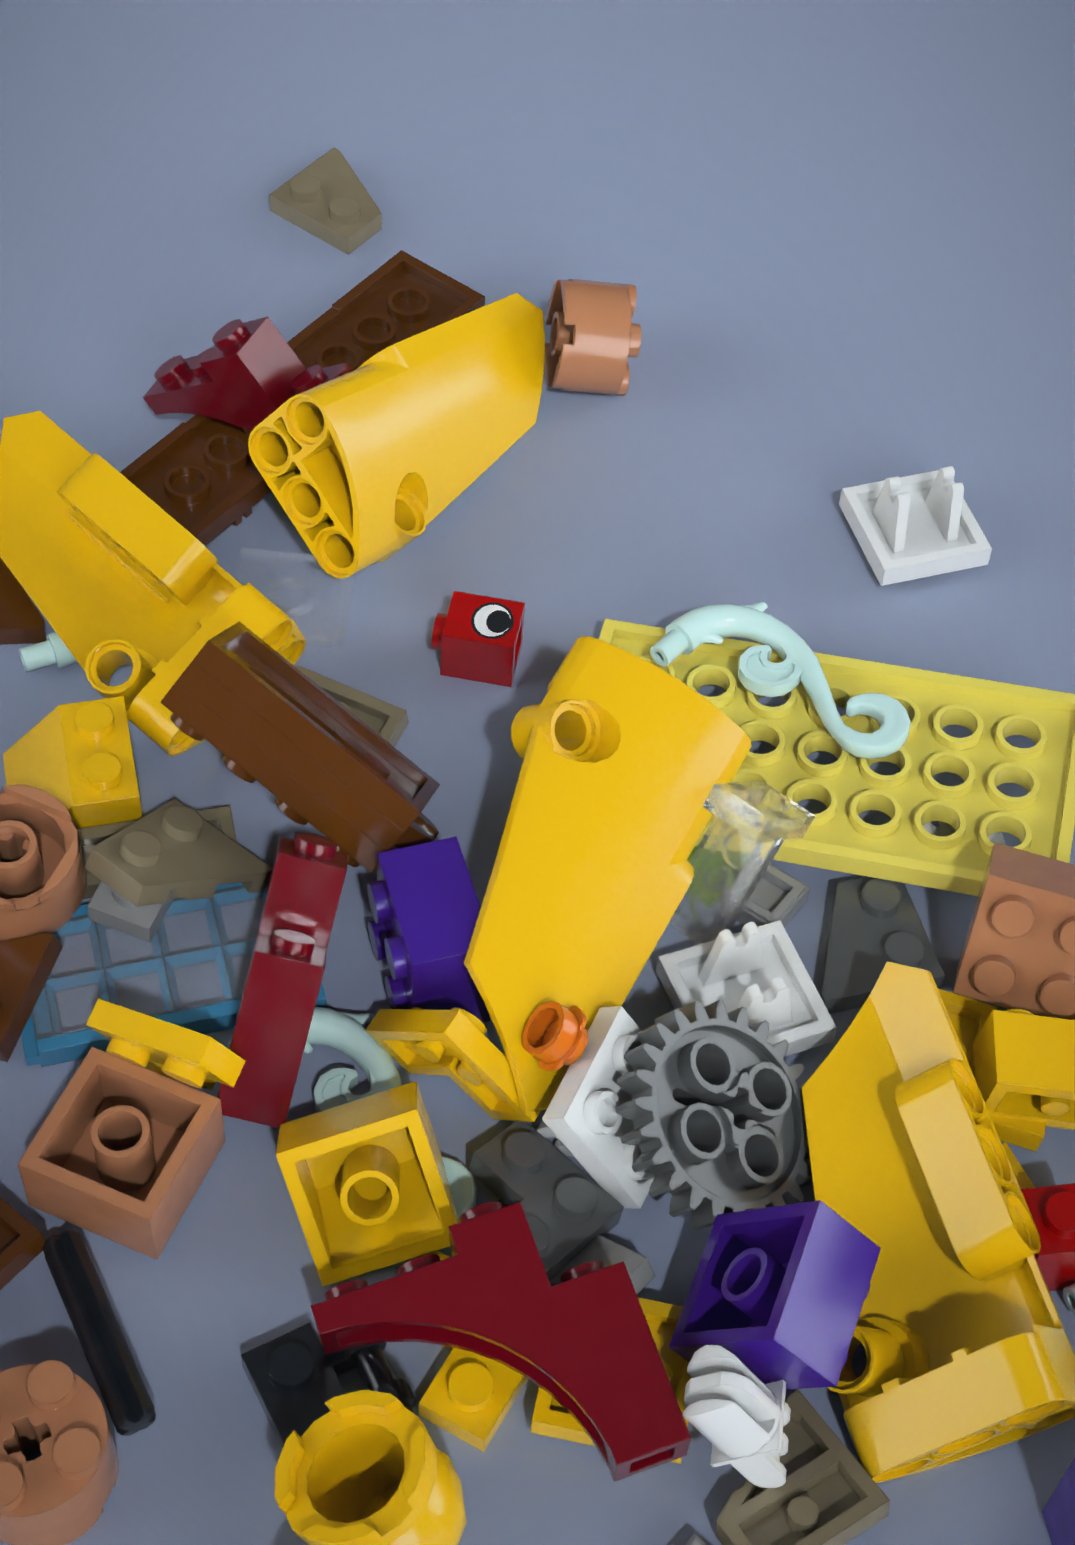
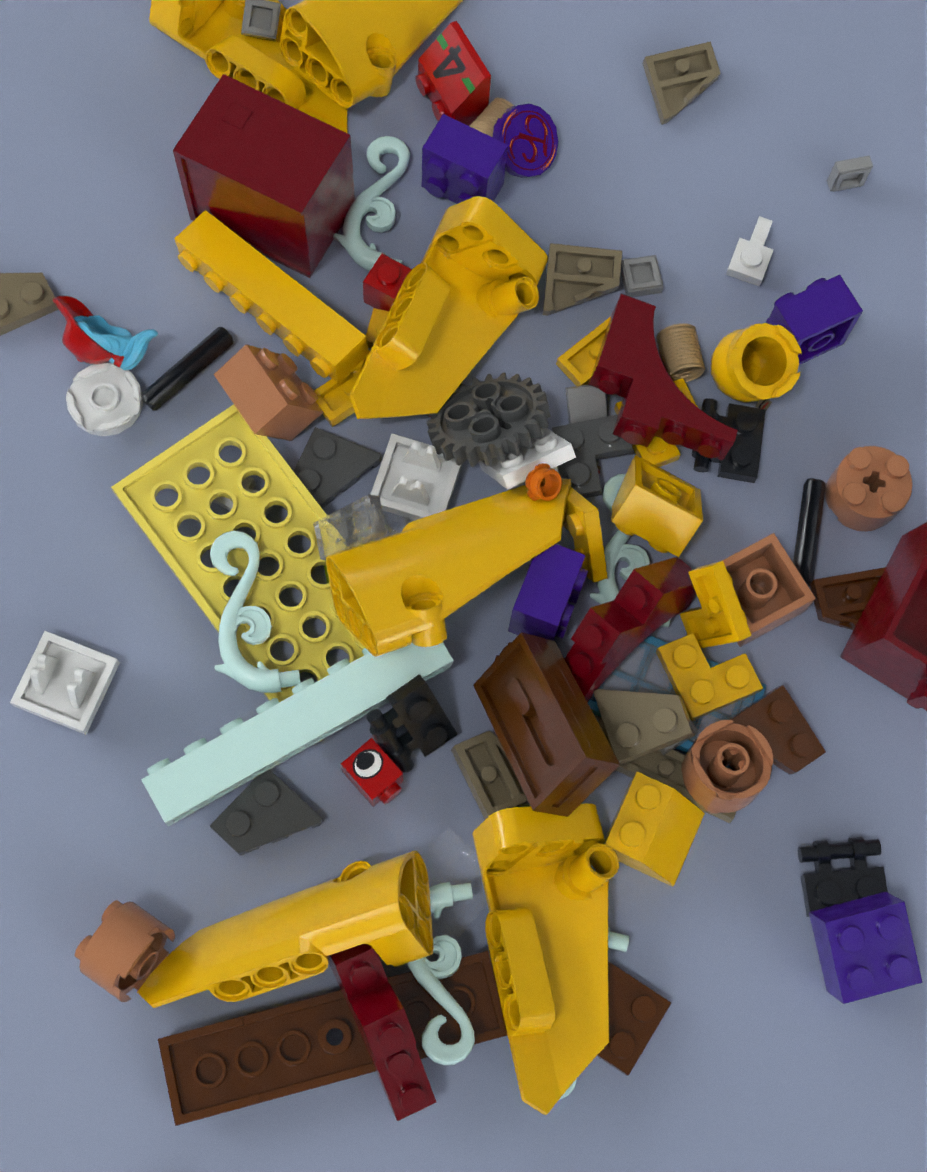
camera: 145 degrees left, 20 degrees up
dark purple brick [669,1200,881,1389] -> none
white arm [682,1345,791,1489] -> none
none -> light aqua brick [141,642,454,827]
none -> dark grey wing [210,770,323,856]
none -> black plate [366,674,458,773]
none -> light aqua plant [407,882,475,1065]
none -> tan piece [656,323,706,382]
none -> yellow plate [656,633,763,721]

